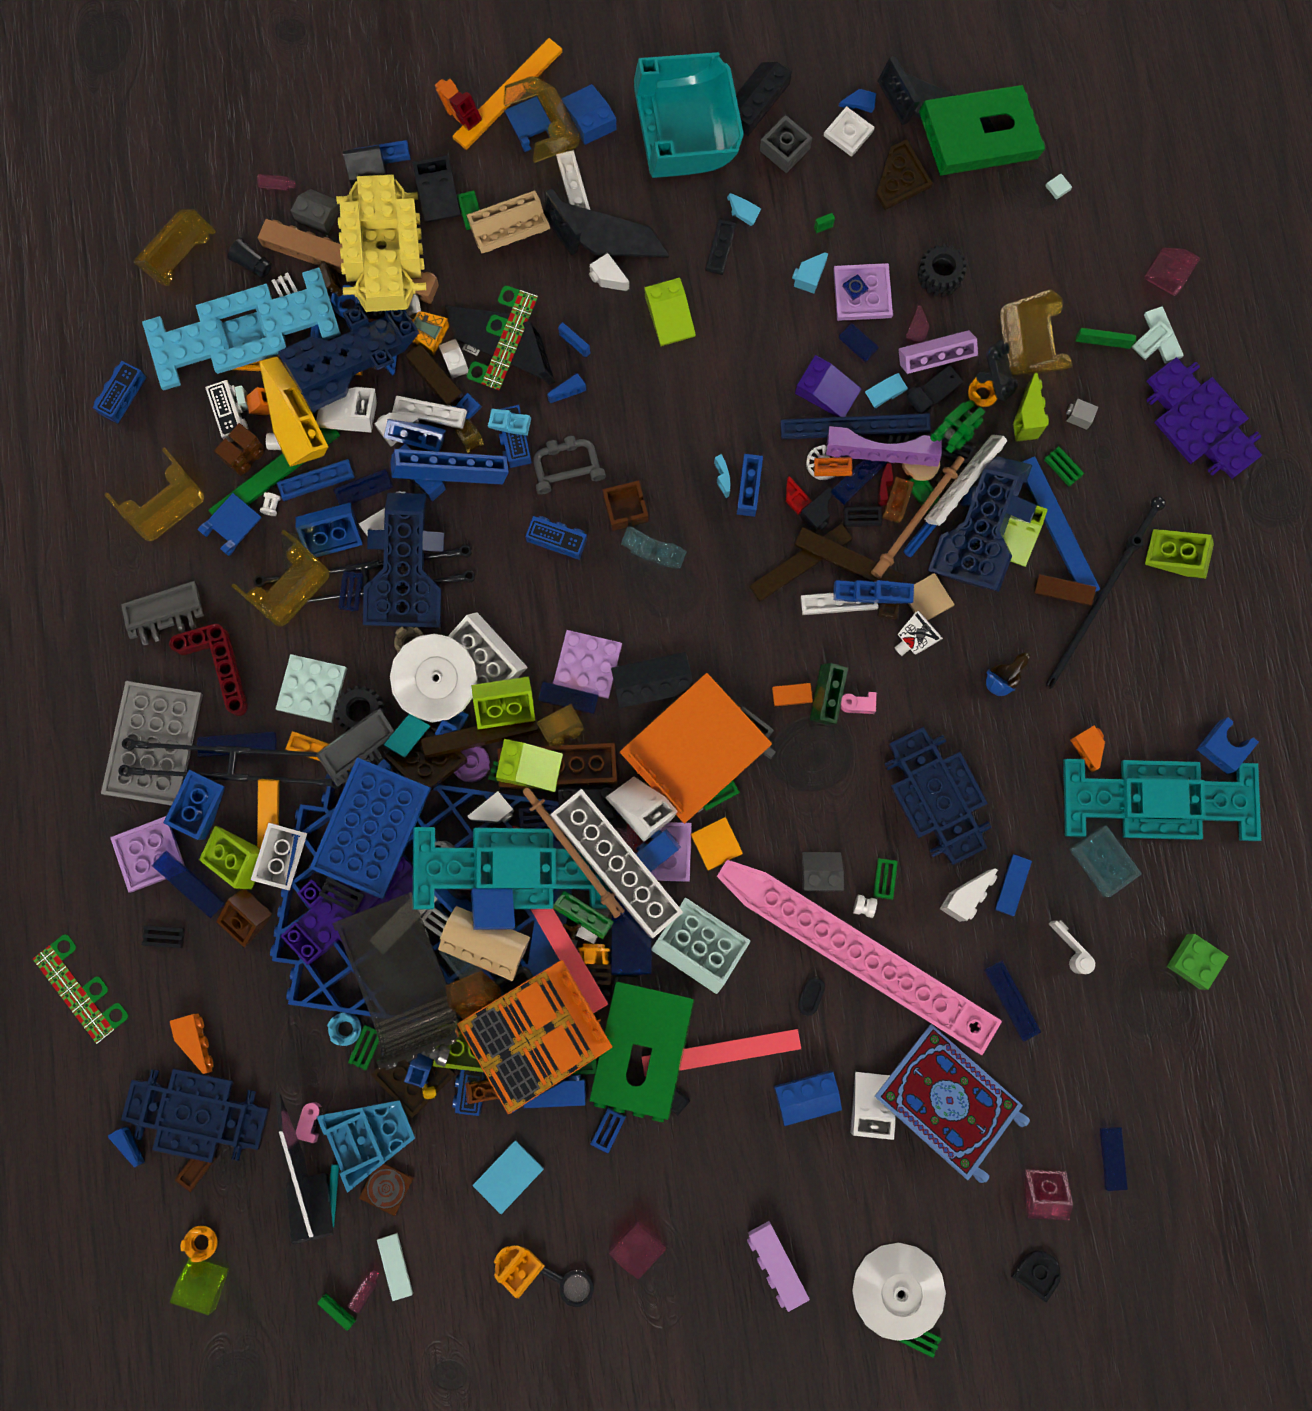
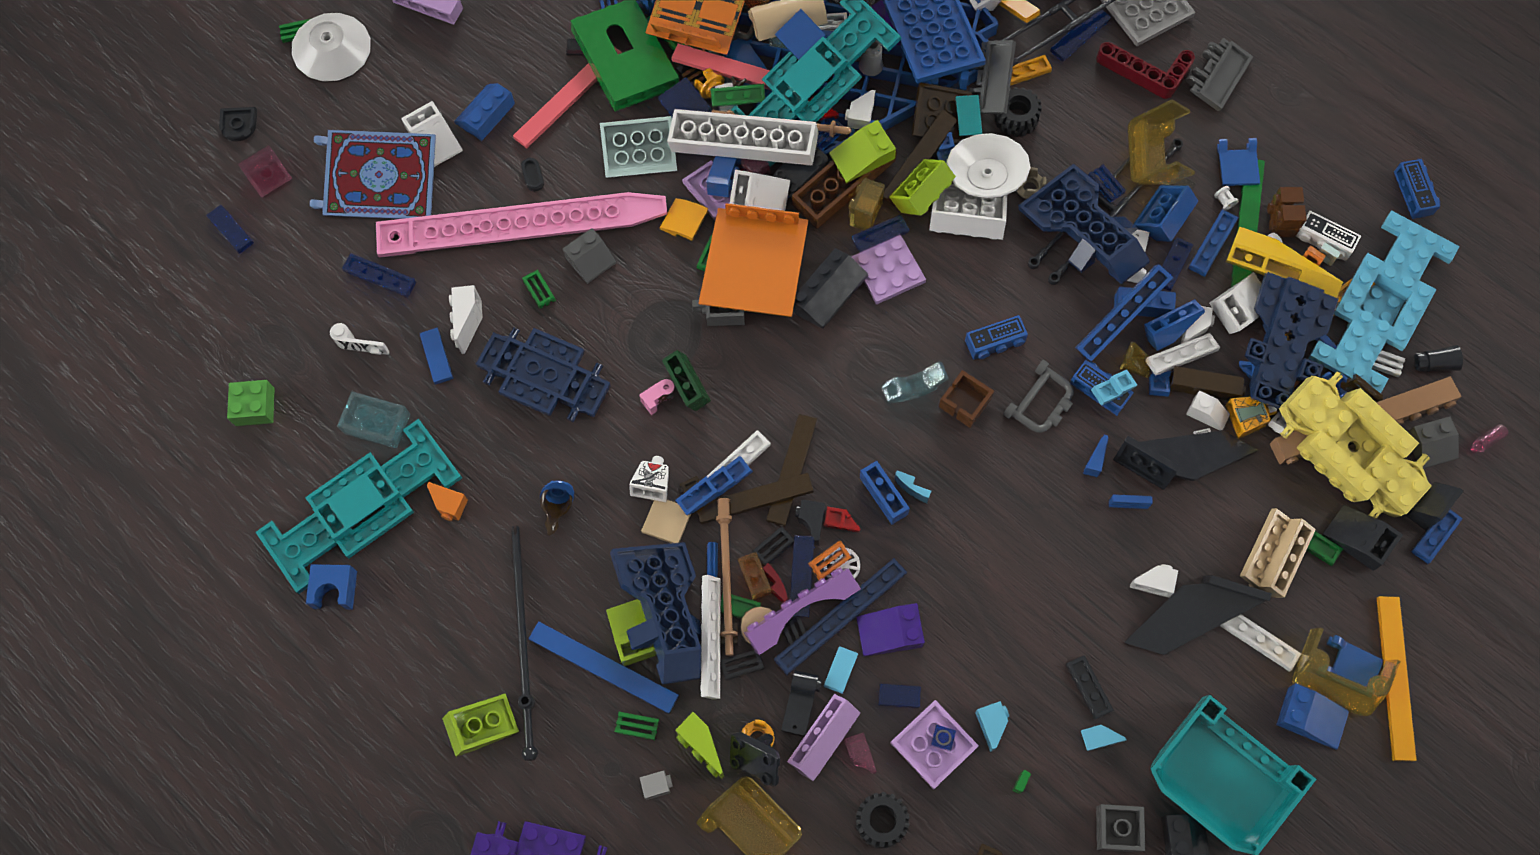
camera: 145 degrees right, 10 degrees down
clear yellow windscreen [104,447,204,541] -> none
clear yellow windscreen [134,209,216,286] -> none
light aqua plate [276,654,347,723] -> none
dark red hips [435,79,482,131] -> none
medium lavender tile [454,746,490,783] -> none
piece [467,286,538,390] -> none
lime slope [645,278,696,346] -> none
orange tile [772,683,813,707] -> none
white wheel [853,894,877,918] -> none
green piece [930,400,986,453] -> none
reddish brown tile [1034,574,1096,606] -> none

